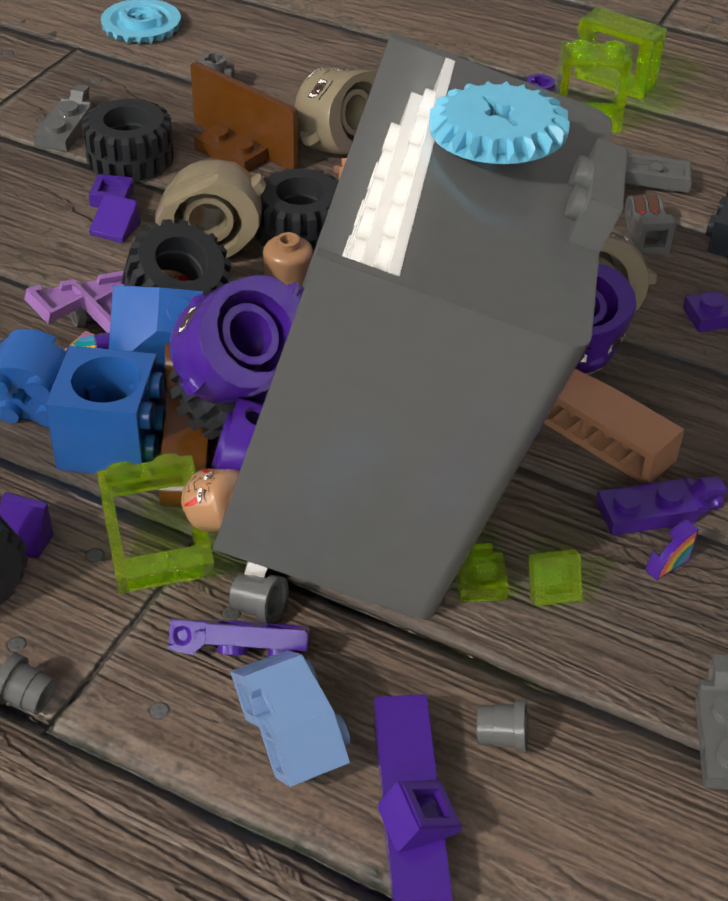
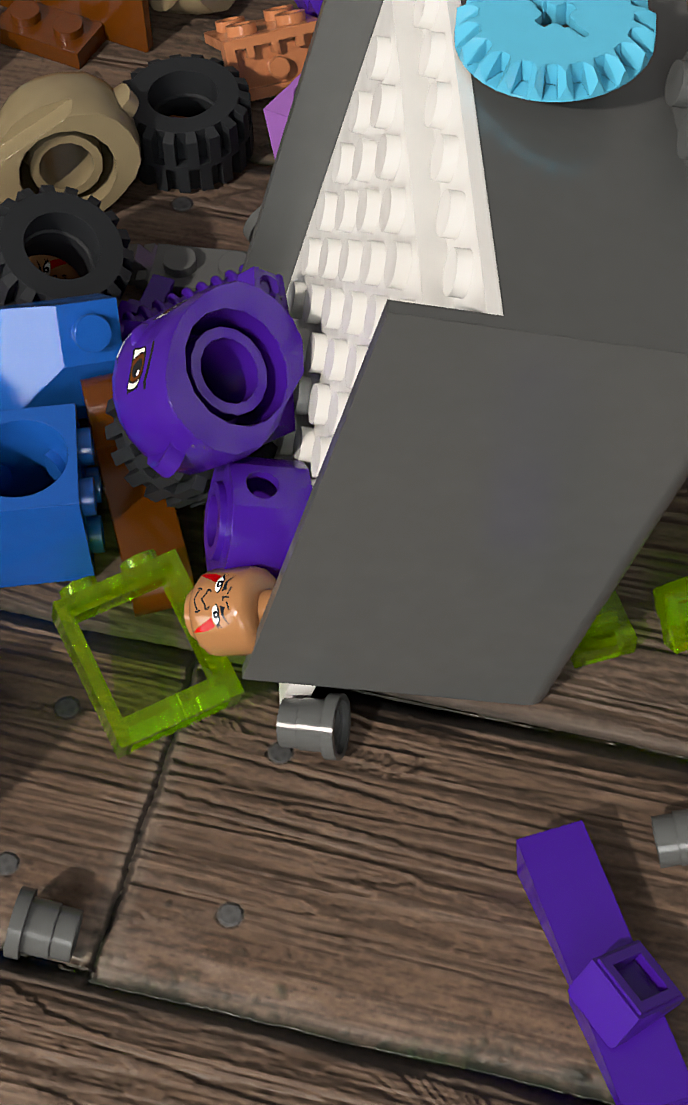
camera: 10 degrees left, 10 degrees up
hinge [168,618,311,657] -> none
medium blue brick [230,650,350,787] -> none
medium nougat head [263,232,313,286] -> none

